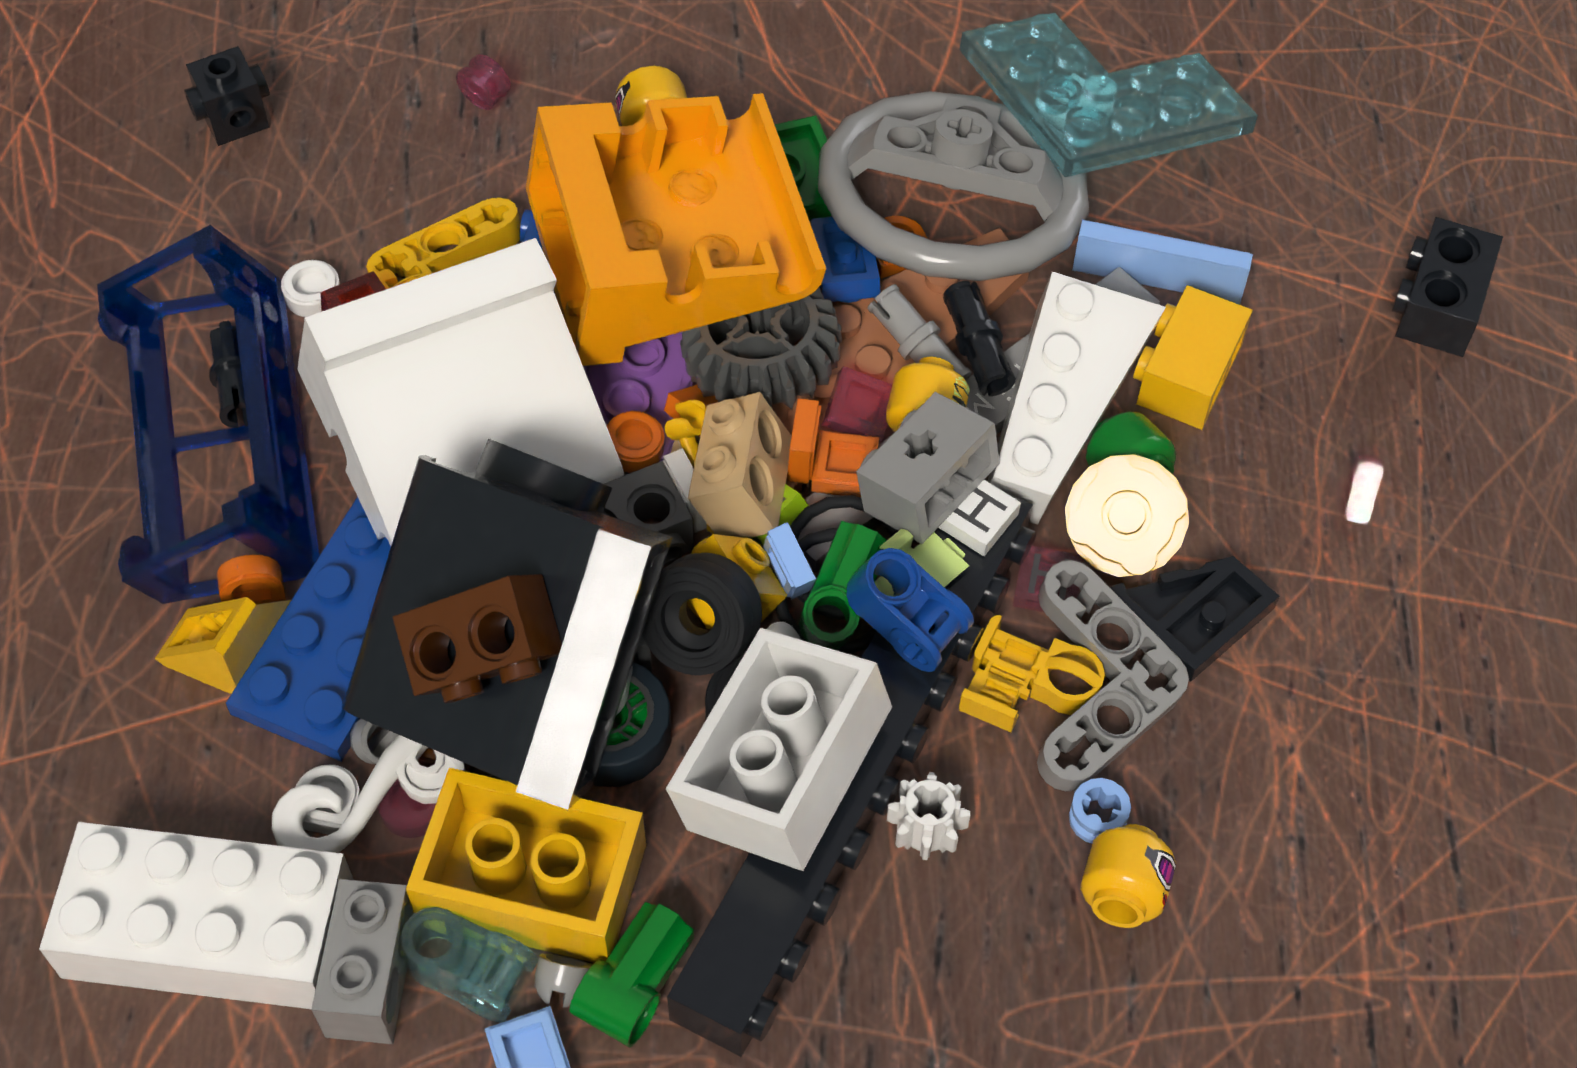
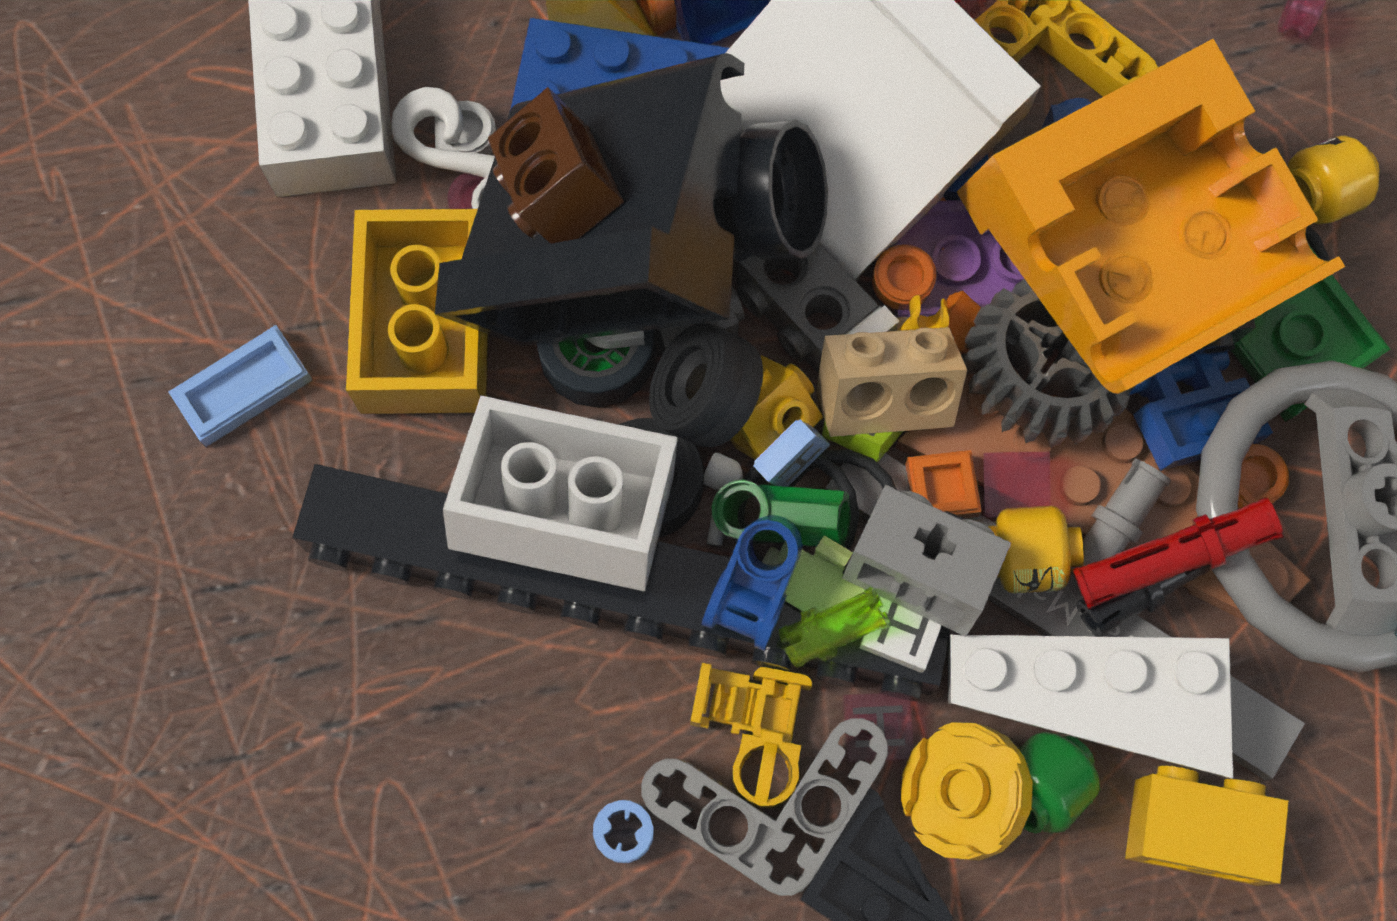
camera: 75 degrees right, 15 degrees up
light grey brick [311,879,416,1044] -> none
clear light blue piece [401,907,538,1023] -> none
light grey hinge [534,954,592,1008] -> none
green piece [569,902,694,1048] -> none
orange tile [787,398,821,484] -> none
white gear [887,772,971,860] -> none
light blue tile [1072,220,1253,304] -> none
yellow head [1080,824,1176,928] -> none
none -> clear neon green pin [779,586,891,668]
none -> red pin [1072,497,1284,609]

